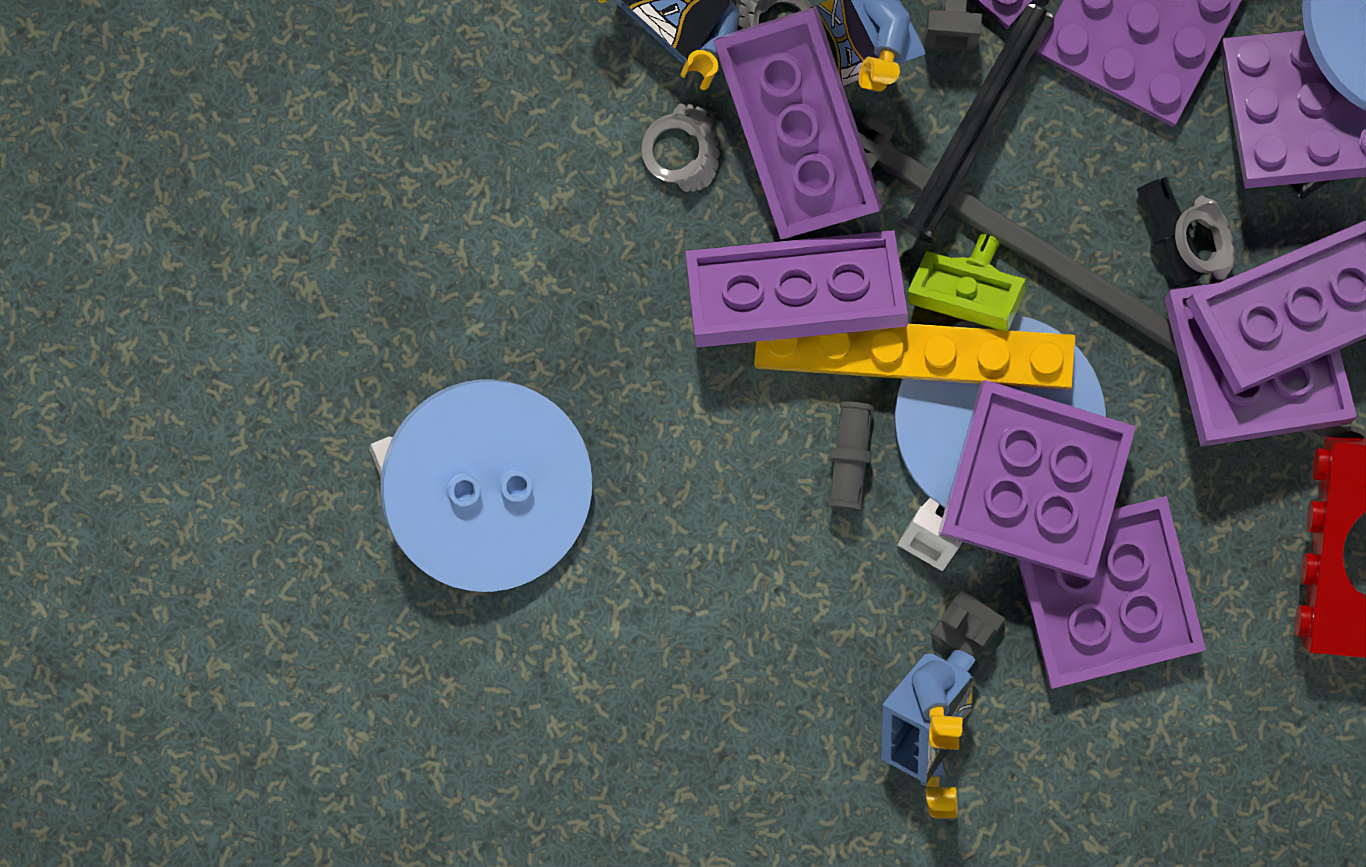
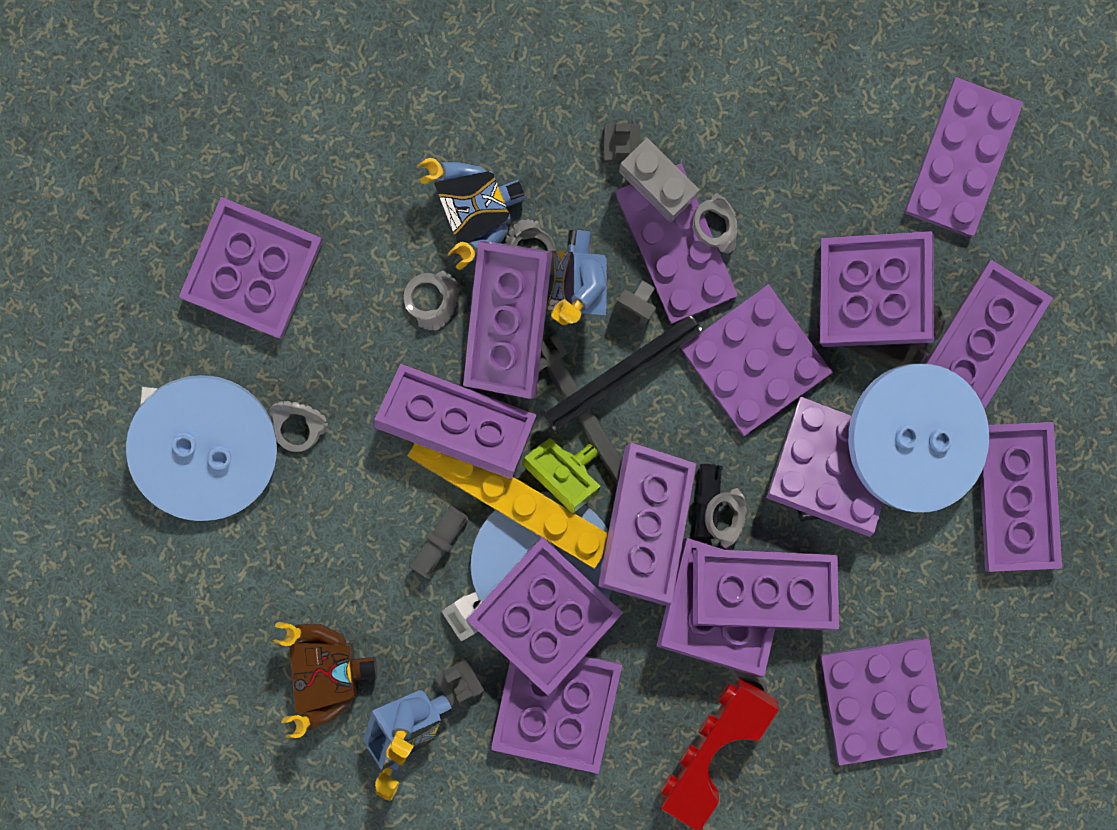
camera: 25 degrees right, 0 degrees up
none -> medium lavender plate [179,197,324,340]
none -> light grey piece [268,401,328,452]
none -> reddish brown torso [273,622,377,738]
none -> medium lavender plate [598,443,696,606]

